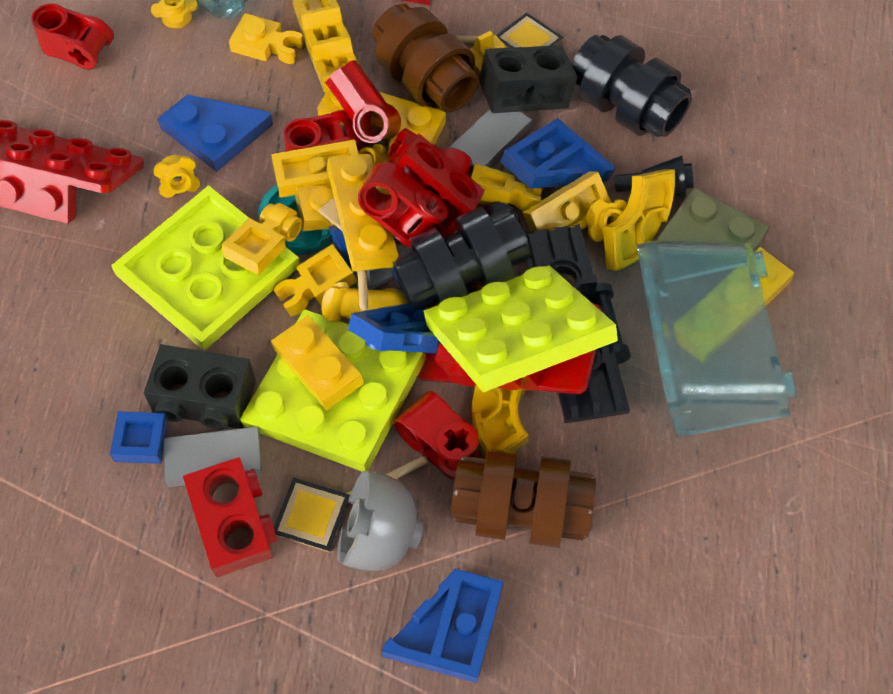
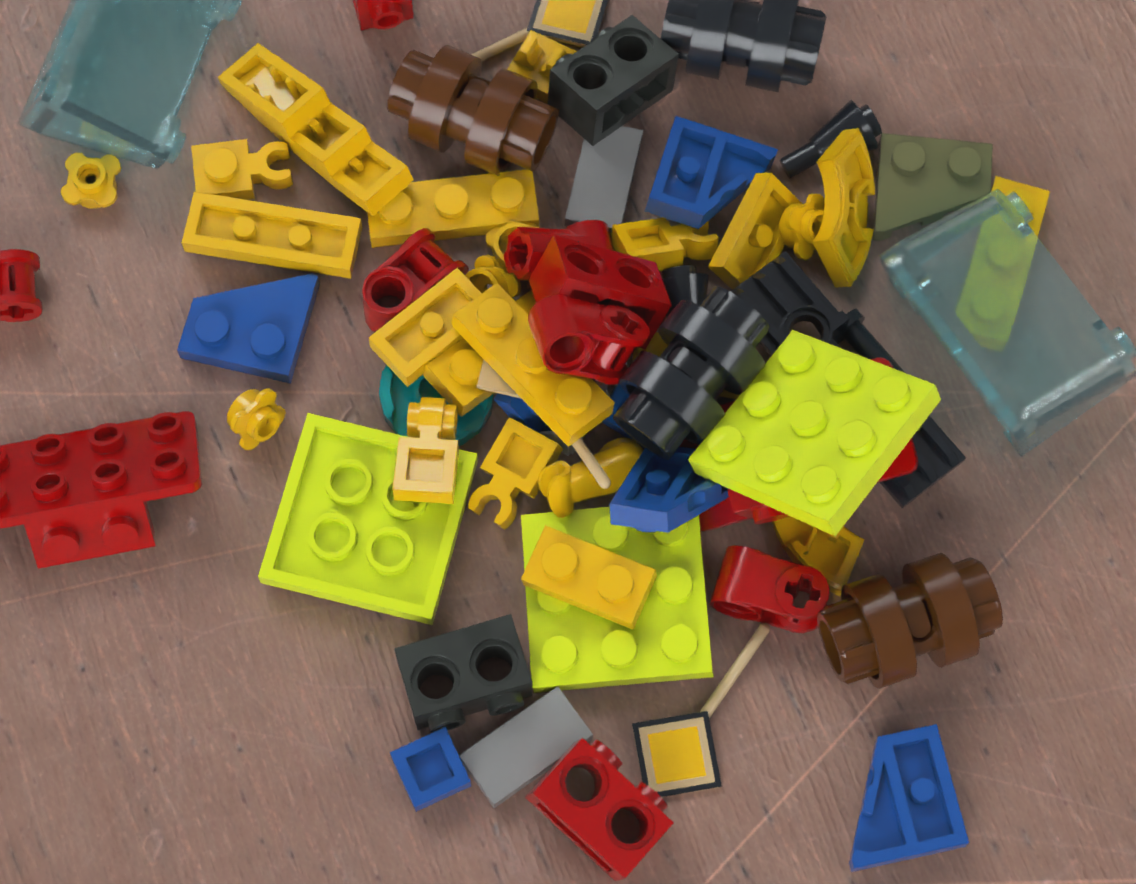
camera: 30 degrees left, 10 degrees up
red piece [325,60,401,143] -> none
light grey cylinder [337,471,423,572] -> none
none -> yellow plate [182,191,363,279]

